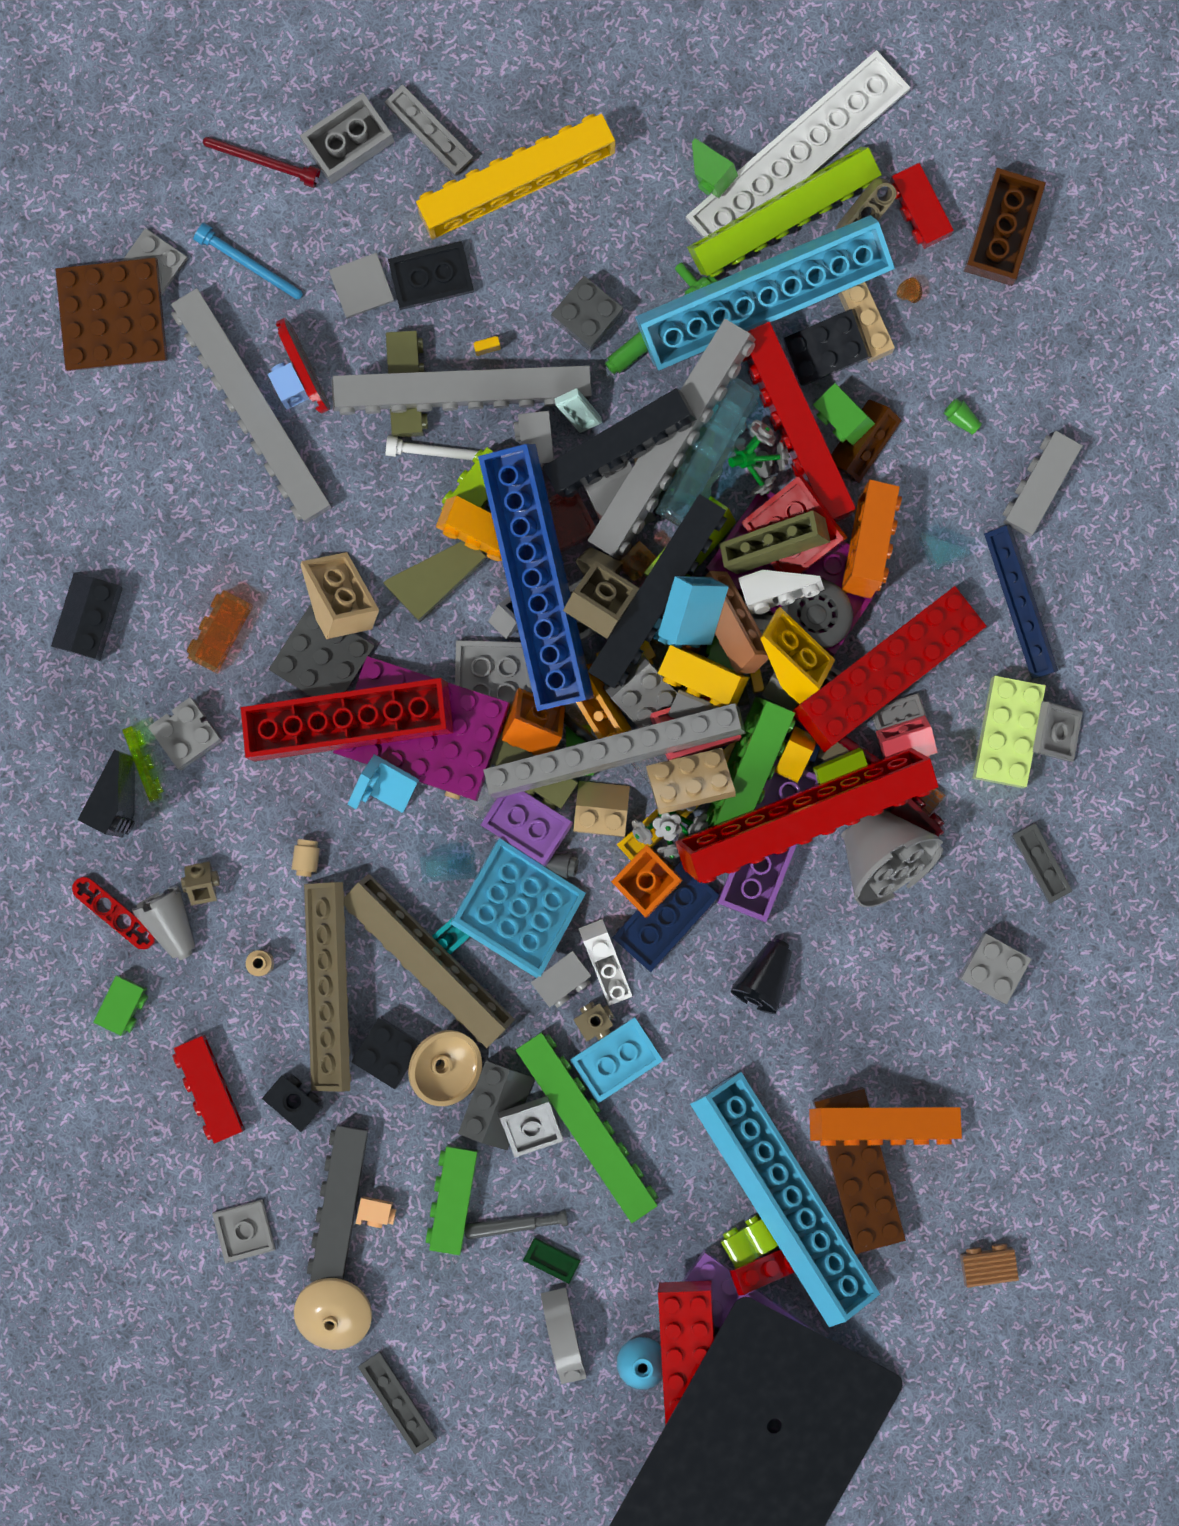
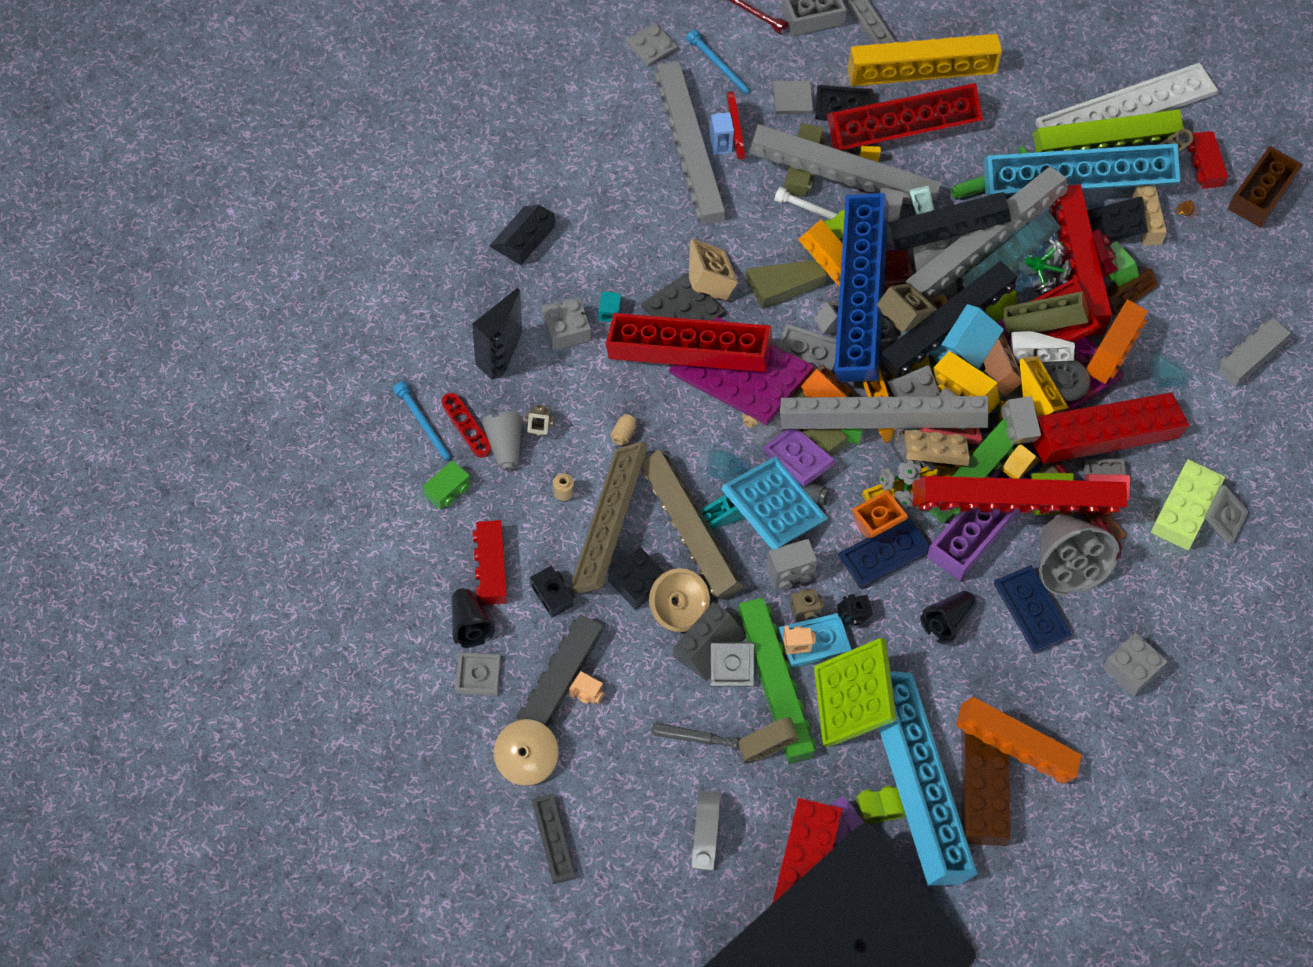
camera: 10 degrees right, 25 degrees down
reddish brown plate [55,258,168,371] -> none
clear neon green plate [122,726,164,803] -> none
clear orange brick [187,590,253,674] -> none
medium azure bracket [347,754,419,813] -> none
bright green brick [425,1145,478,1255] -> none
dark green tile [523,1237,581,1284] -> none
dark grey brick [551,276,623,352] -> none
tan slope [573,781,630,837] -> none
white slope [578,919,633,1006] -> none
medium azure piece [616,1337,663,1390] -> none
bright green slope [692,138,738,198] -> none
red plate [729,1249,794,1296] -> none
bright green cone [943,398,982,435] -> none
medium nougat brick [960,1243,1019,1288] -> none
dark blue plate [984,525,1058,680] -> none
dark grey plate [1011,823,1072,904] -> none
none -> dark azure piece [393,381,451,461]
none -> black cone [451,588,495,648]
none -> teal brick [598,291,621,322]
none -> dark tan beam [738,717,799,764]
none -> light nougat brick [783,626,816,654]
none -> lime plate [814,638,897,747]
none -> red brick [827,83,983,150]
none -> black brick [837,594,873,626]
none -> dark blue plate [994,565,1072,654]
none -> light grey brick [1002,396,1041,445]
none -> dark red bracket [1092,229,1119,278]

